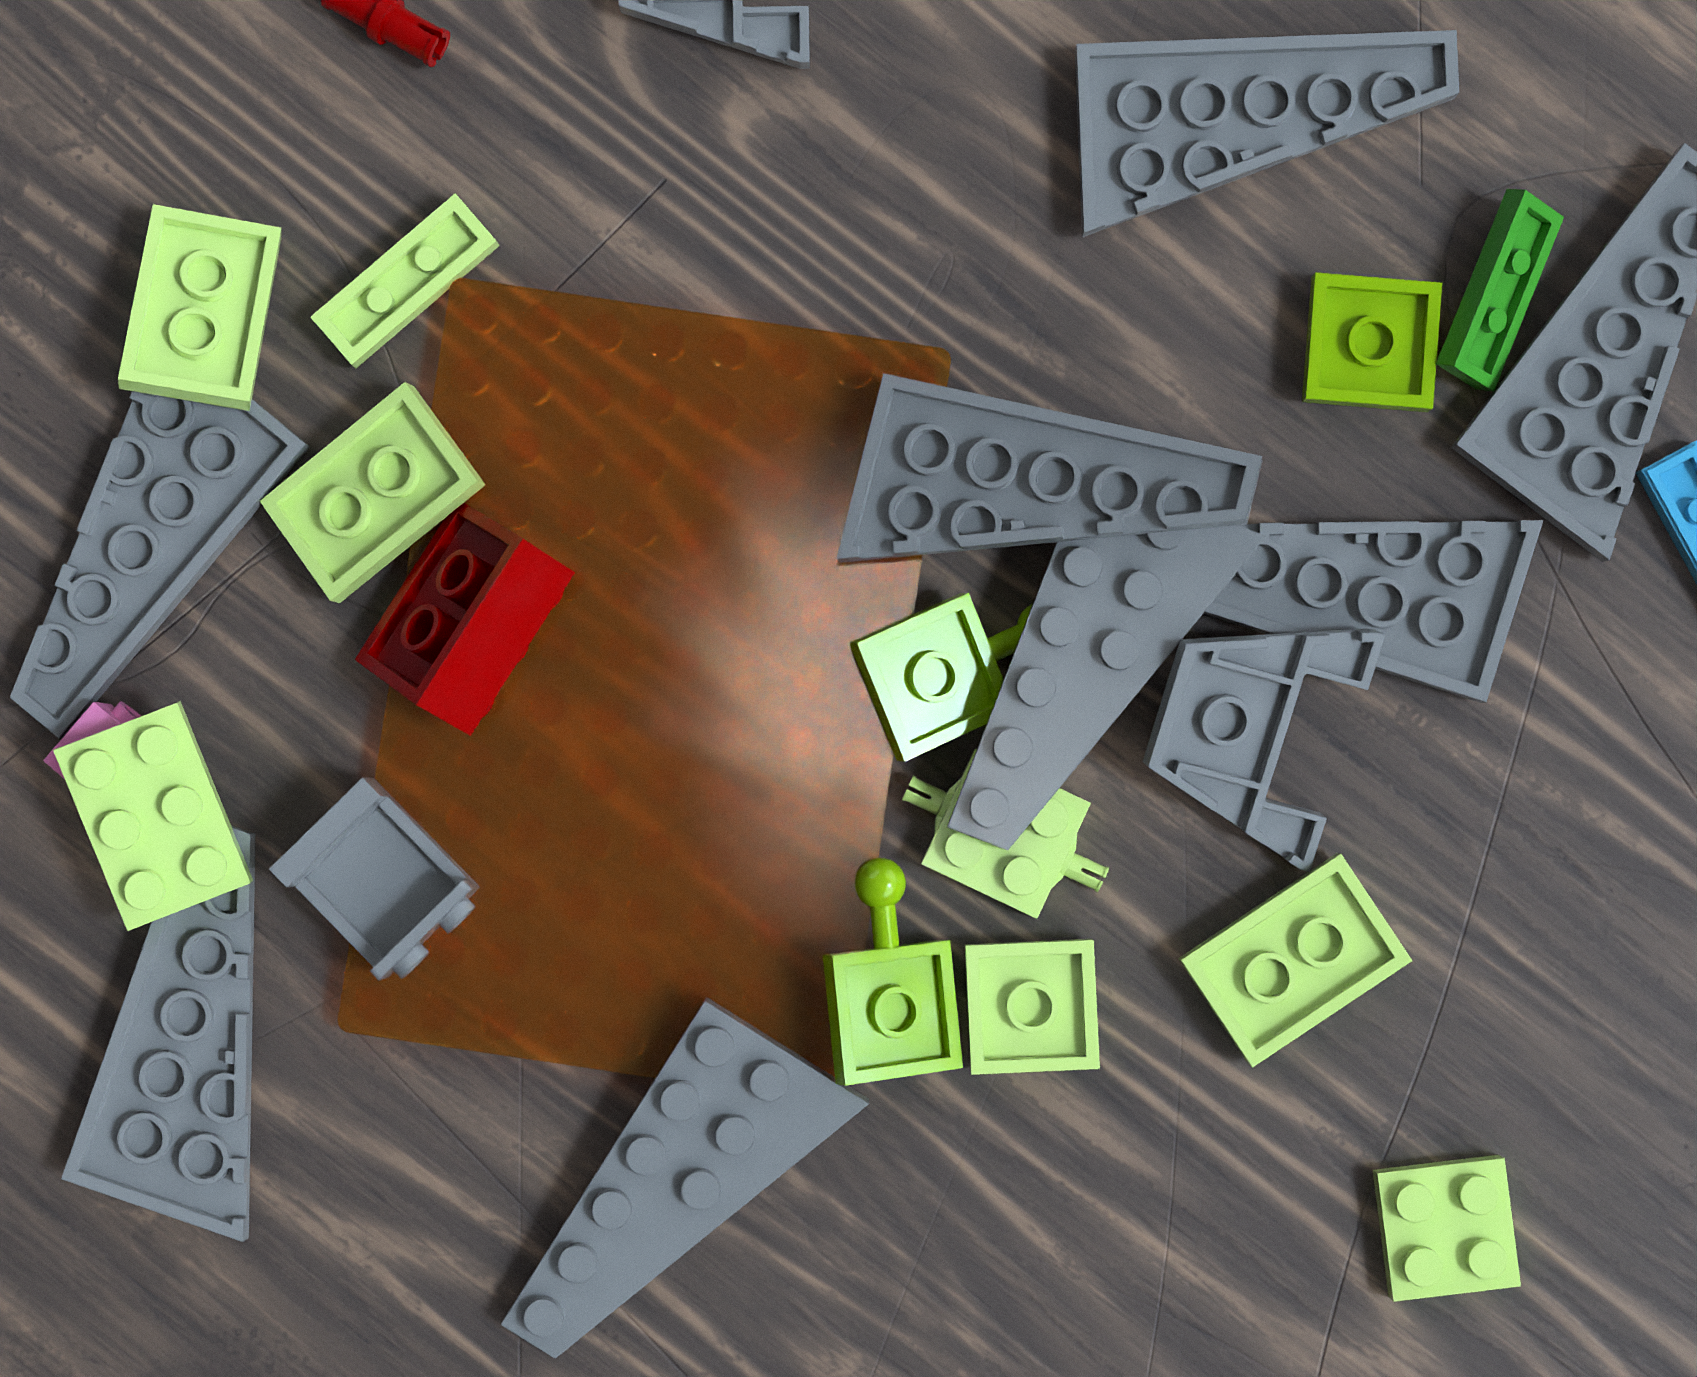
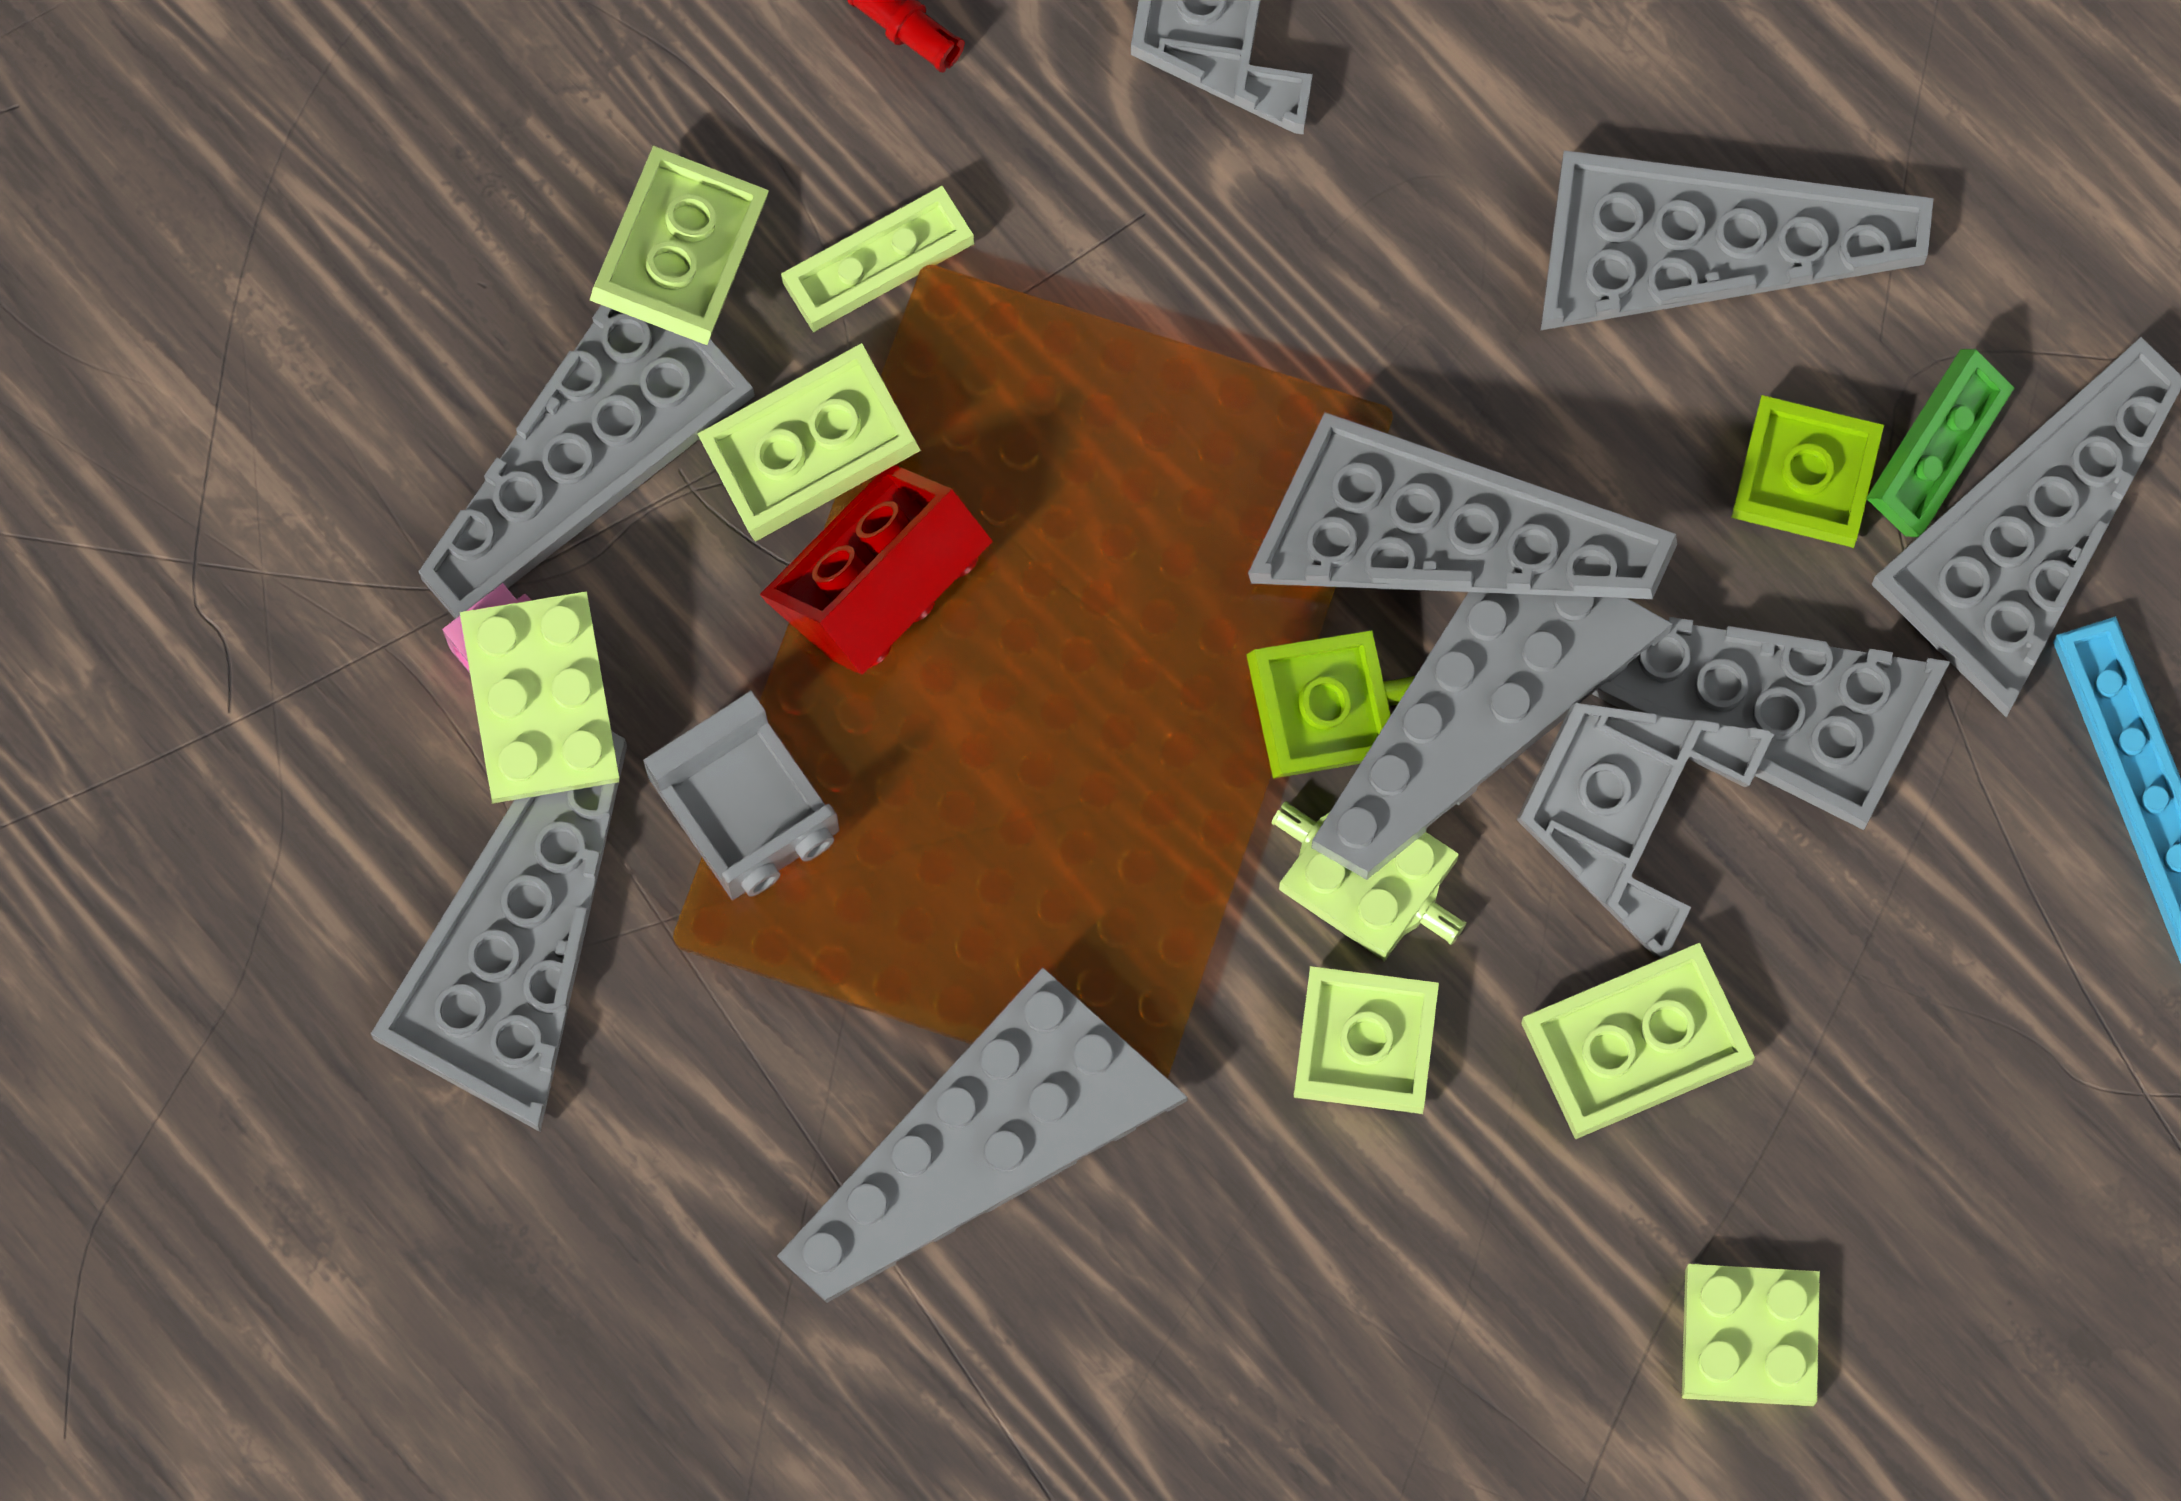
camera: 10 degrees right, 15 degrees down
lime plate [823,858,963,1086] -> none

